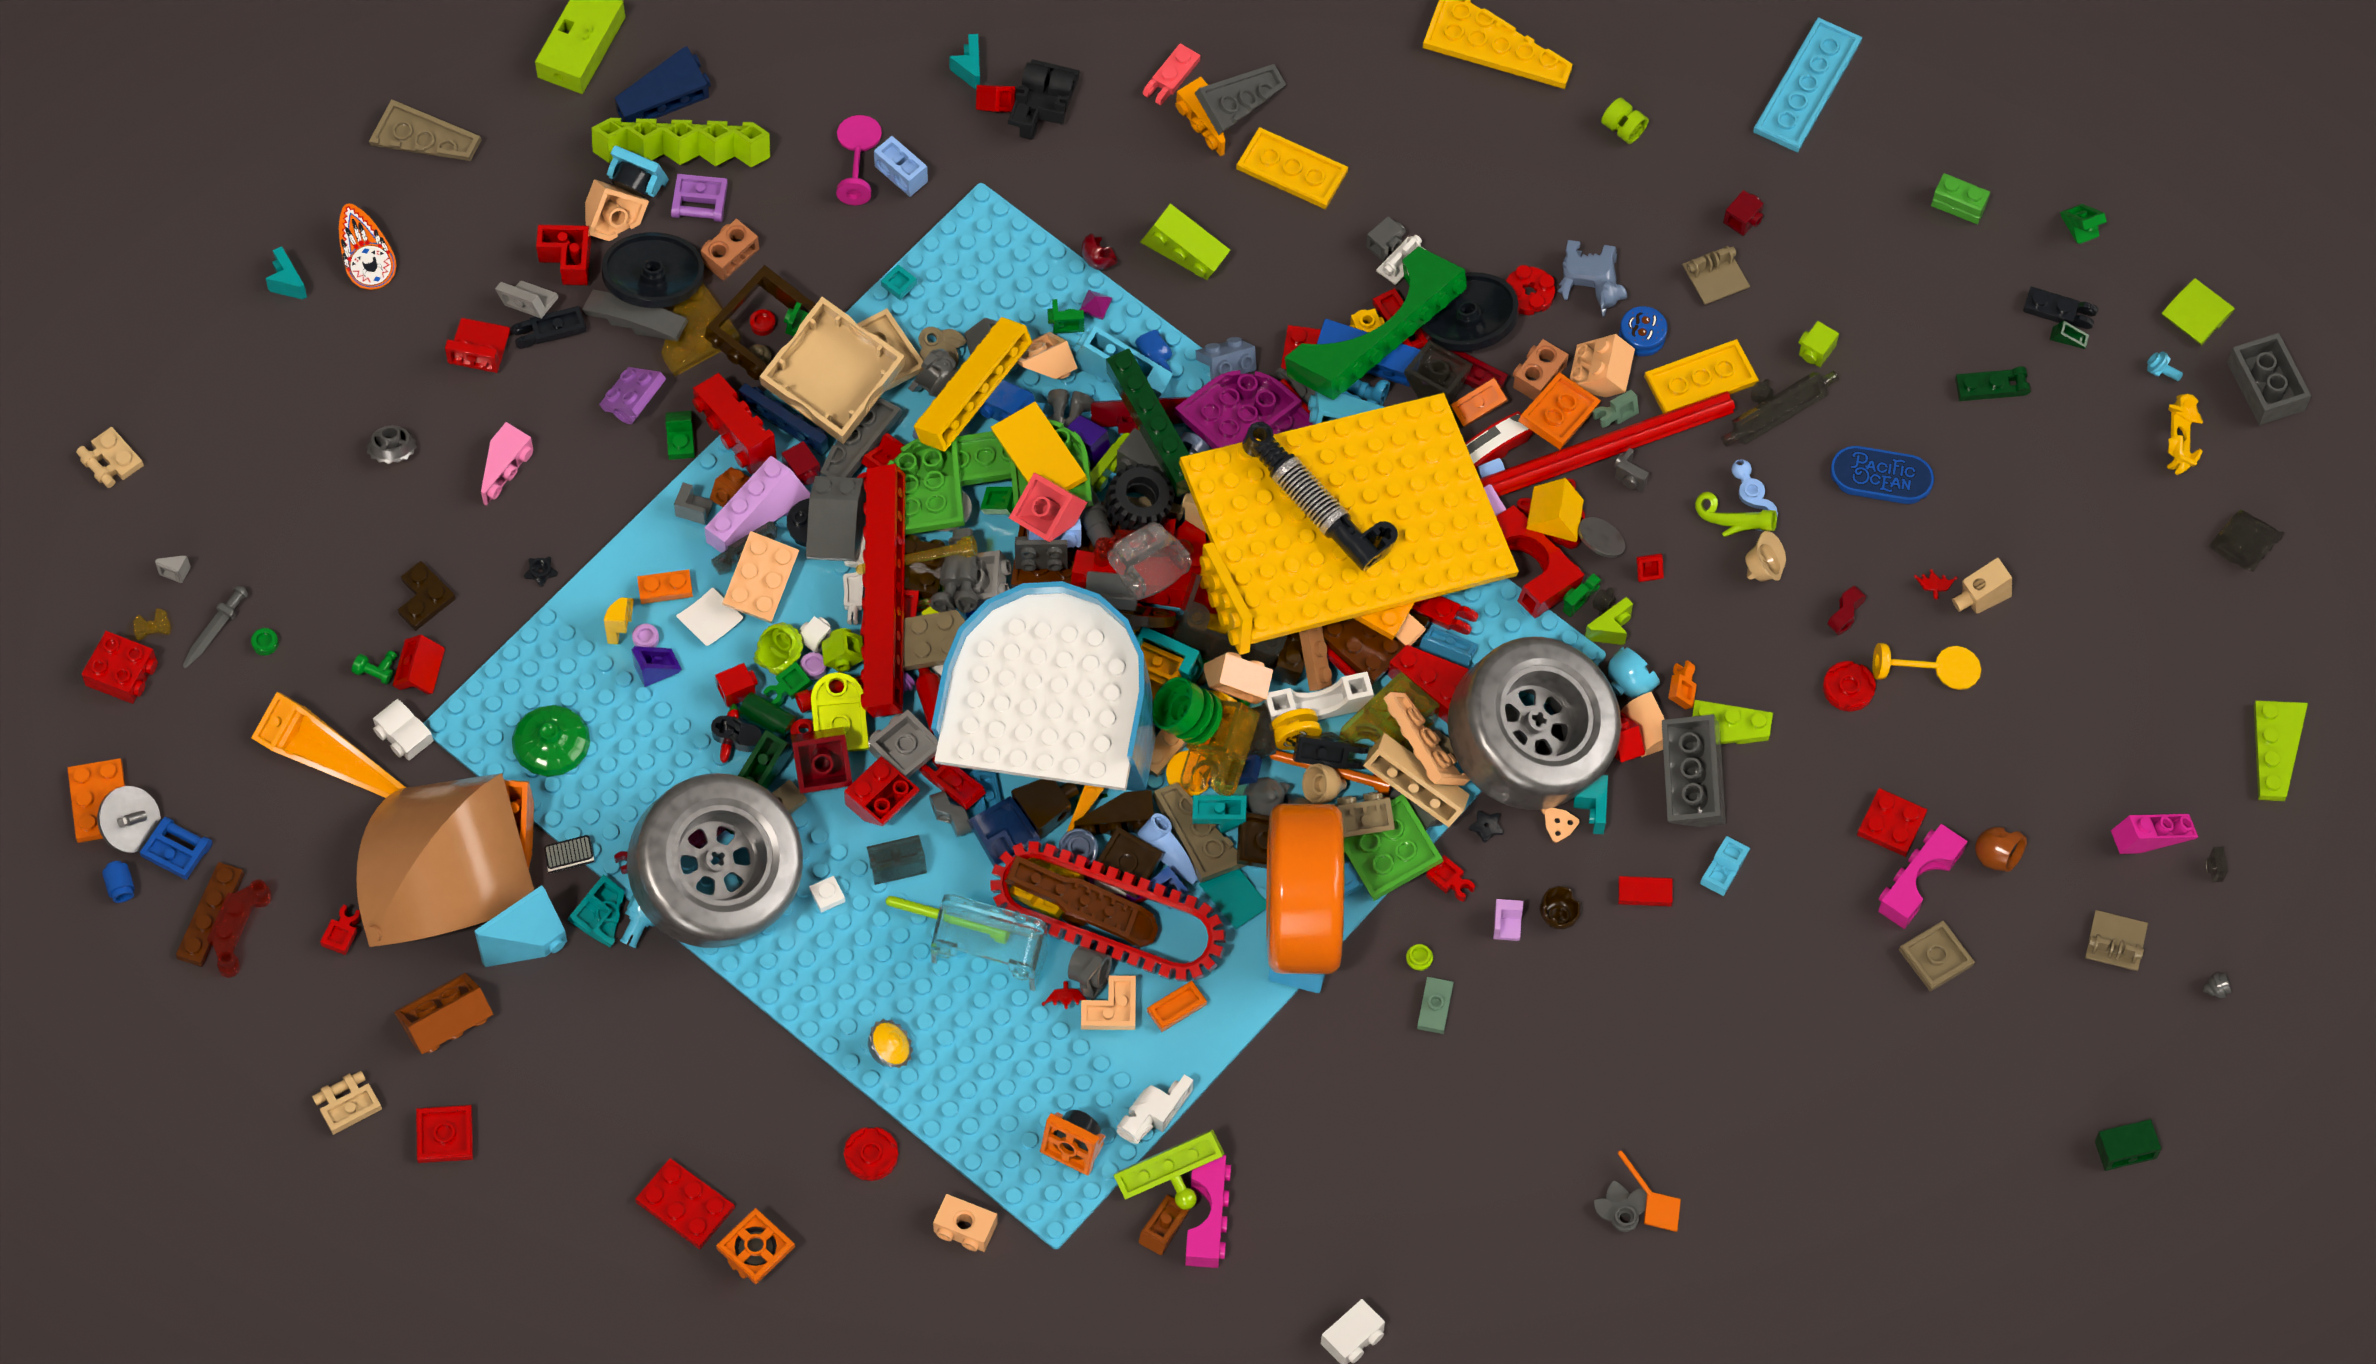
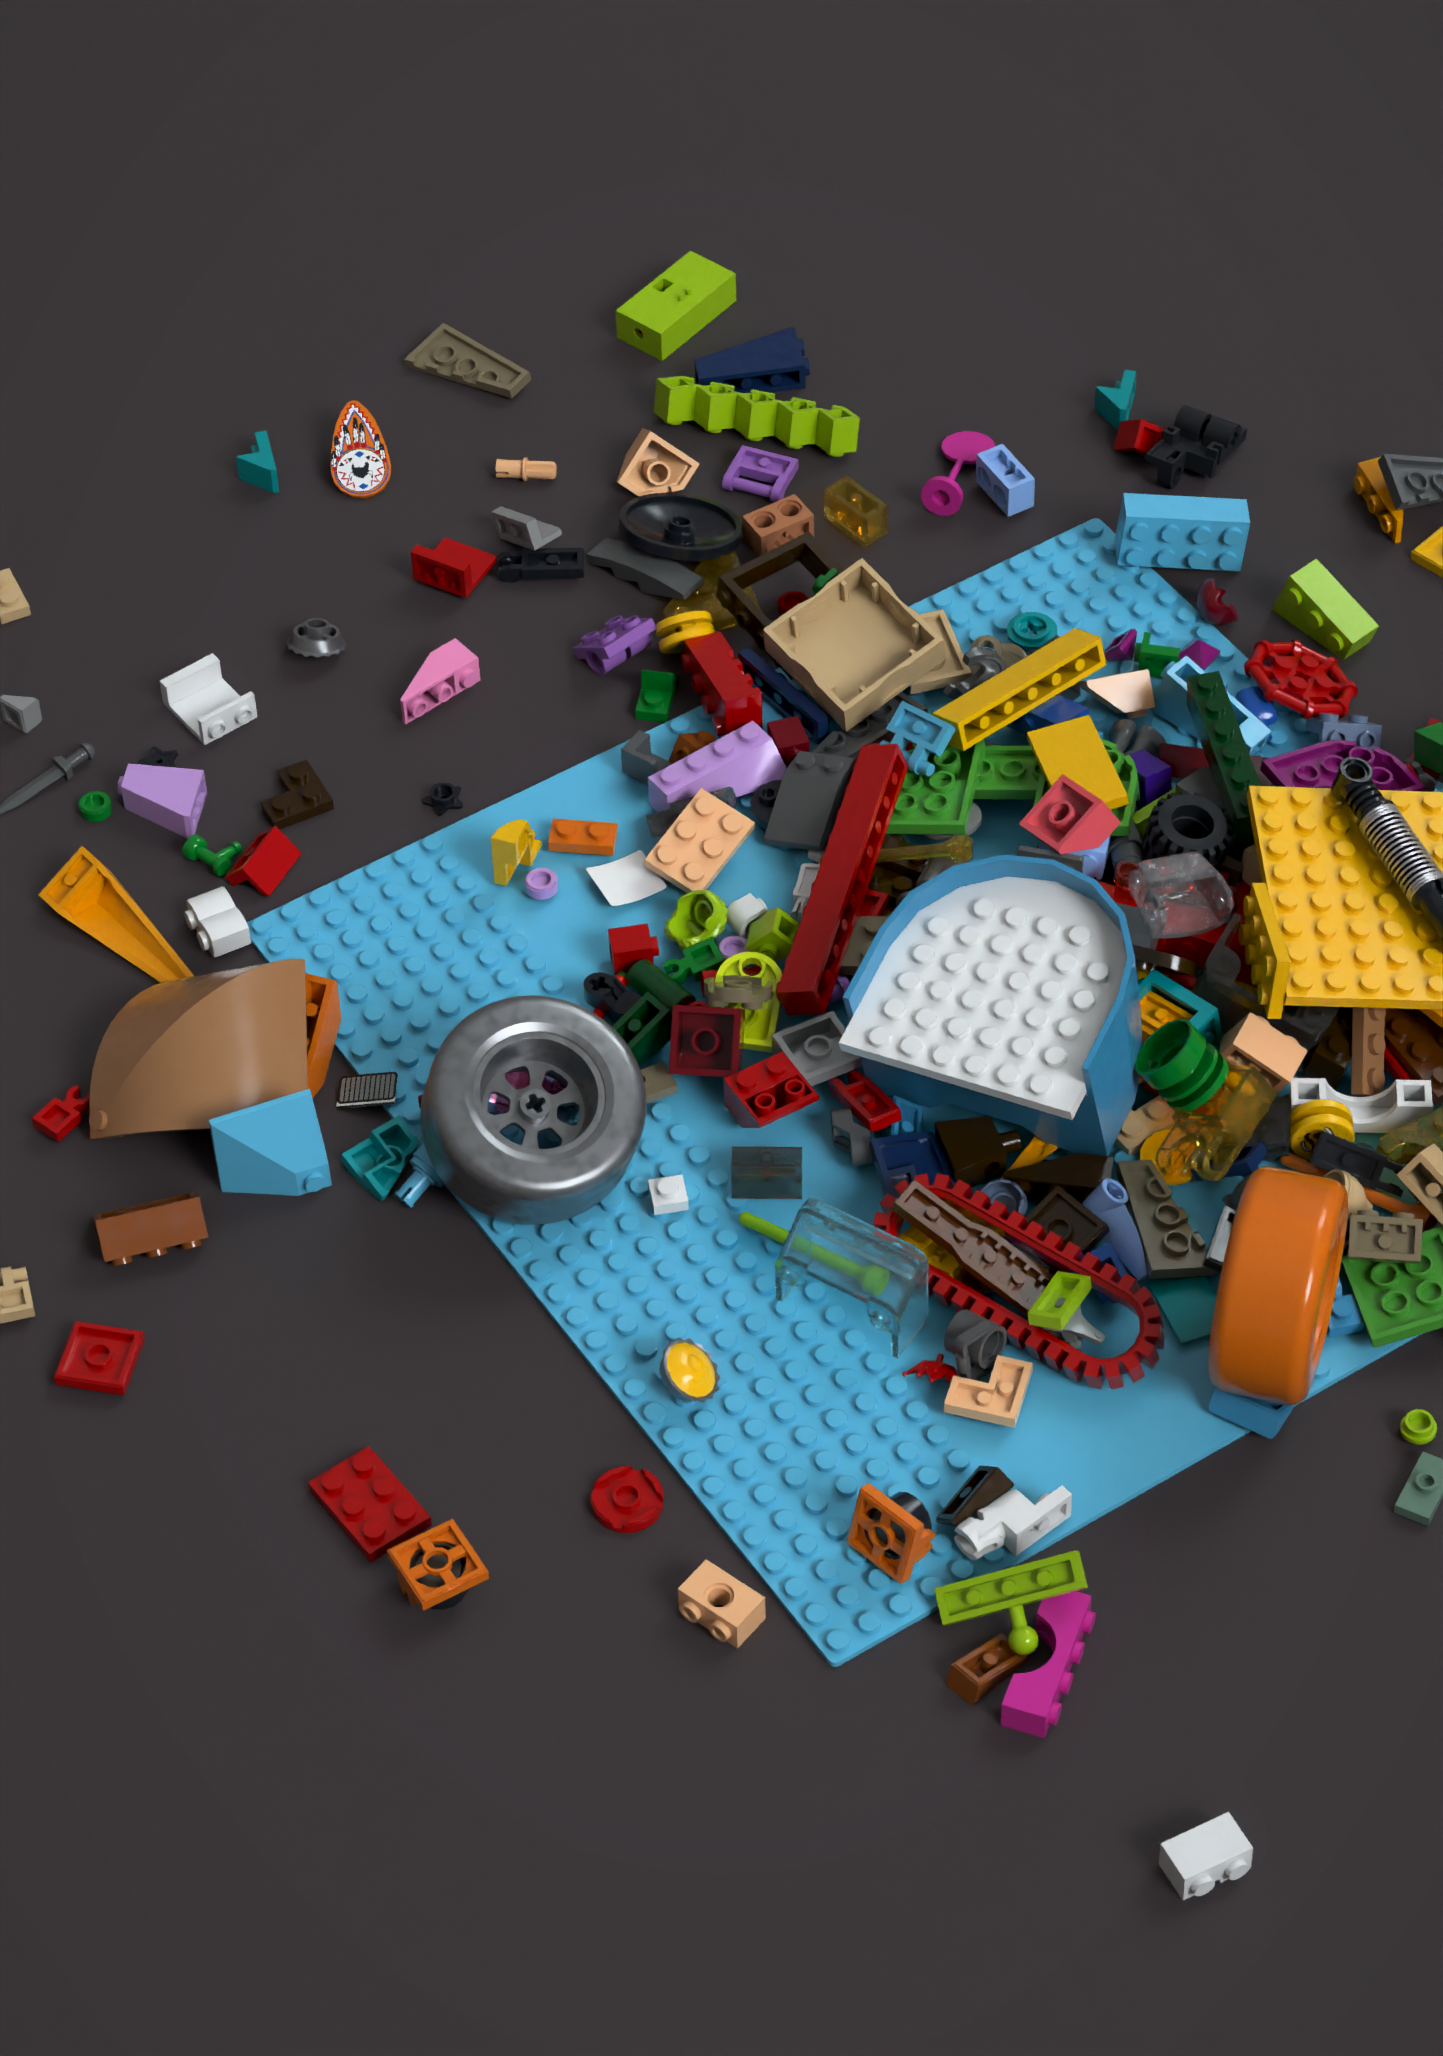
camera: 20 degrees right, 15 degrees down
green hat [512,705,590,777] -> none
red brick [536,225,591,285] -> none
piece [607,146,669,198] -> none
dark purple slope [631,646,682,687] -> none
teal plate [881,265,917,300] -> none
green bracket [980,487,1014,521] -> none
coral hinge [1142,43,1201,105] -> none
orange tile [1147,981,1207,1032] -> none
teal slope [1192,795,1247,833] -> none
none -> lavender slope [118,763,207,838]
none -> black plate [138,746,178,768]
none -> white panel [160,653,258,745]
none -> light nougat axle [495,457,557,482]
none -> yellow head [655,611,715,654]
none -> dark tan plate [704,975,773,1010]
none -> clear yellow brick [824,475,888,547]
none -> medium azure plate [879,701,956,776]
none -> dark brown slope [935,1466,1014,1526]
none -> teal gear [1007,612,1057,652]
none -> lime piece [1027,1271,1106,1349]
none -> magenta slope [1104,628,1137,661]
none -> medium azure brick [1114,493,1250,571]
none -> red plate [1244,639,1358,719]

